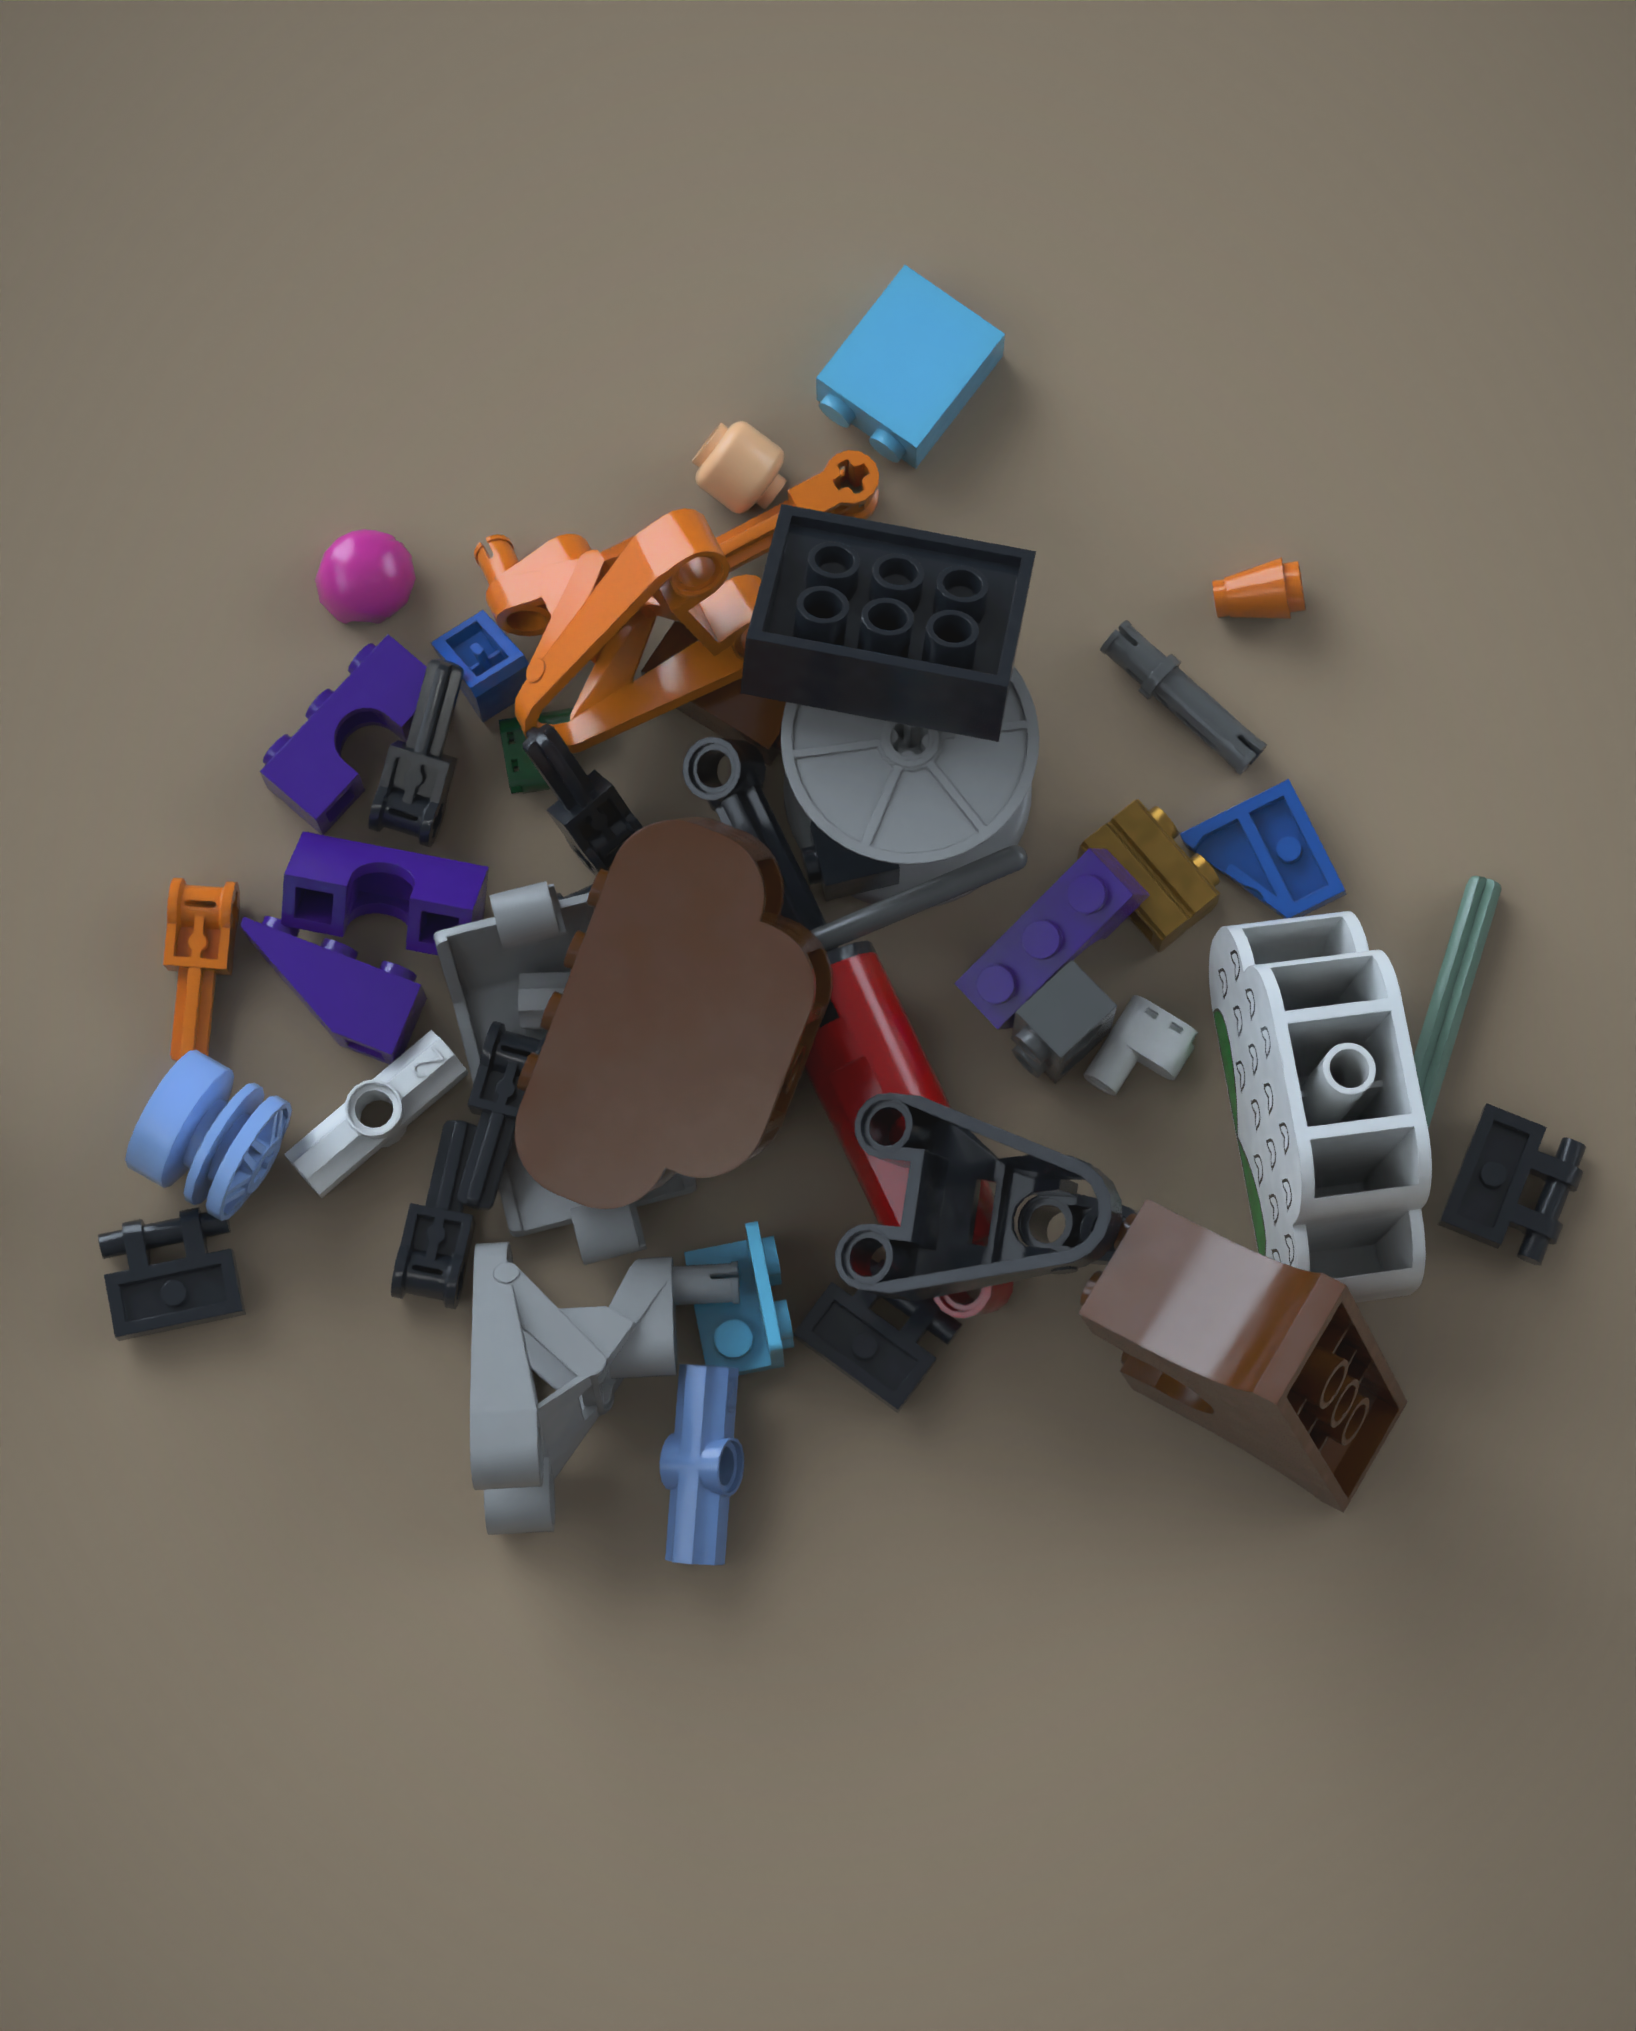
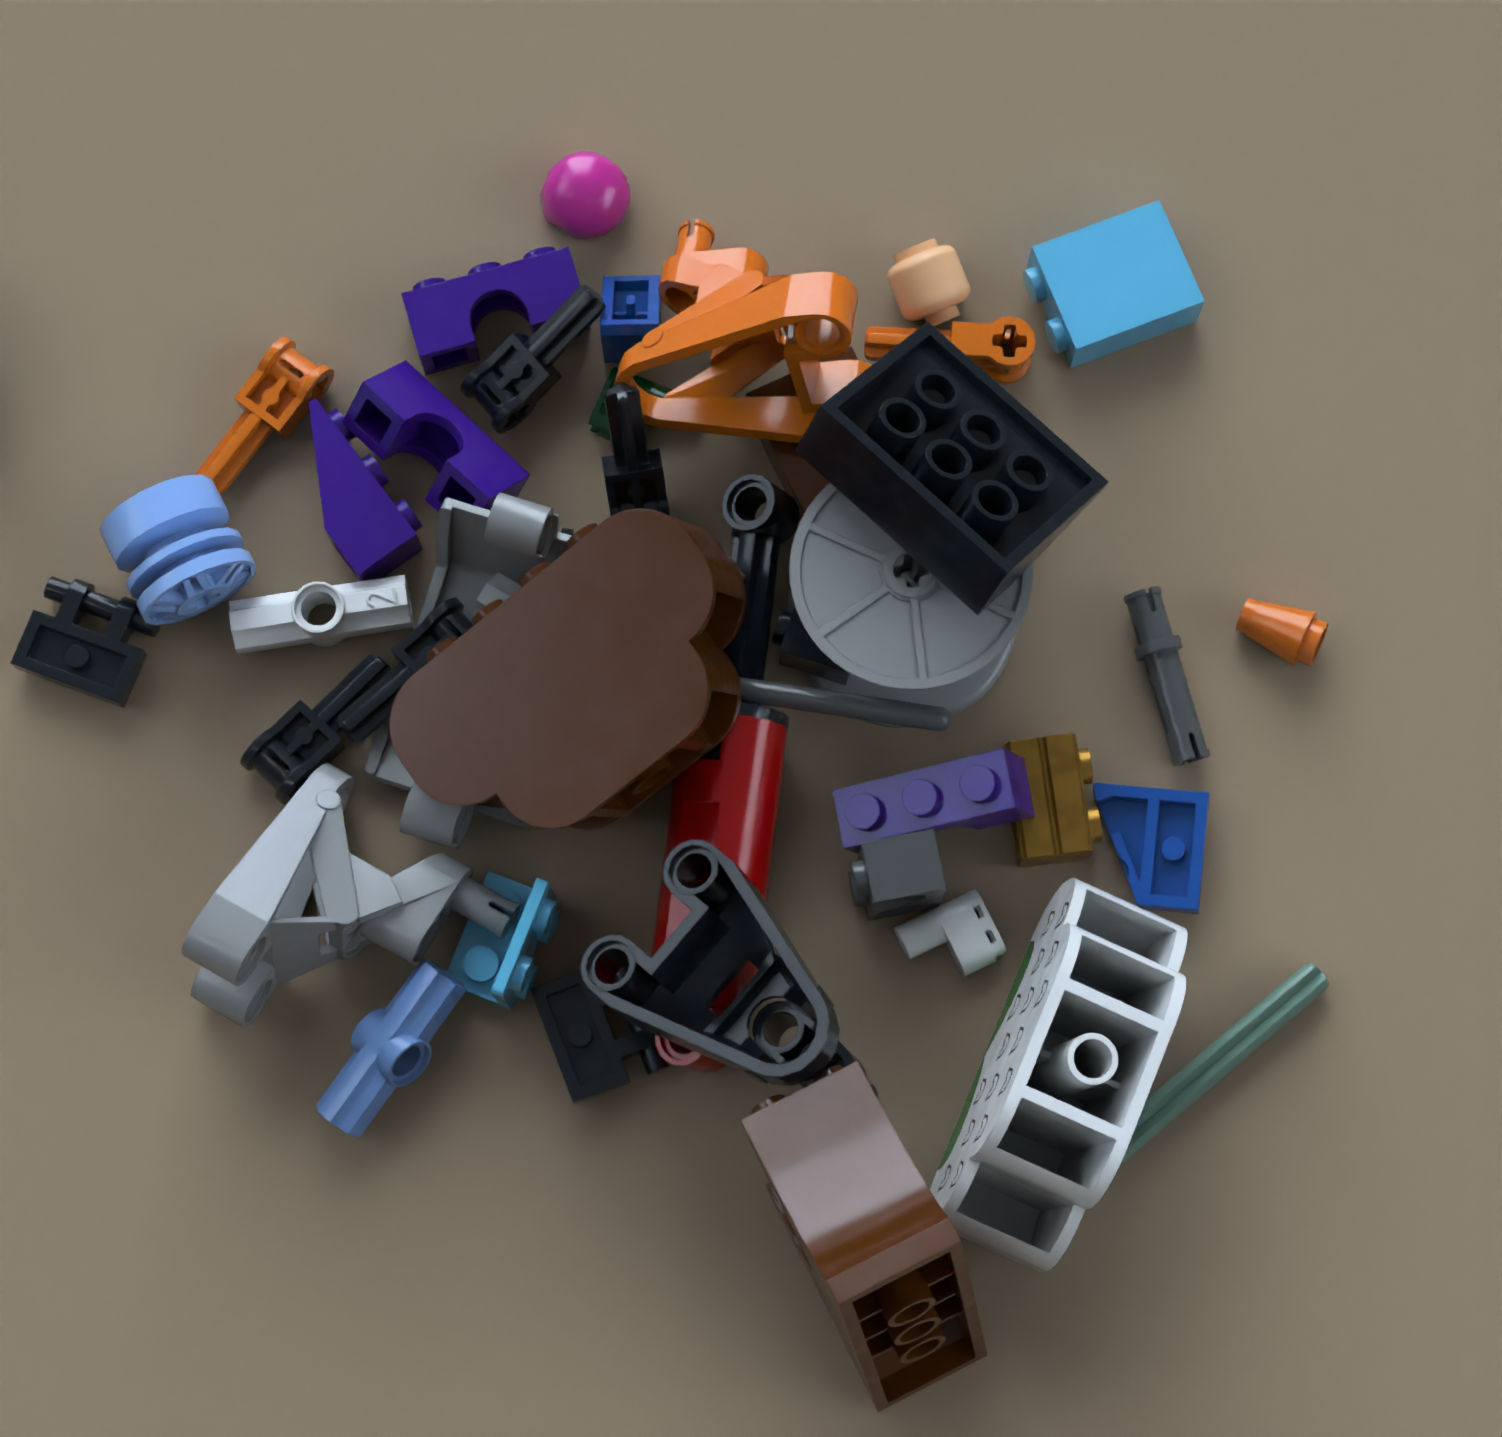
camera: 30 degrees right, 0 degrees up
black plate [1438,1103,1586,1265] -> none

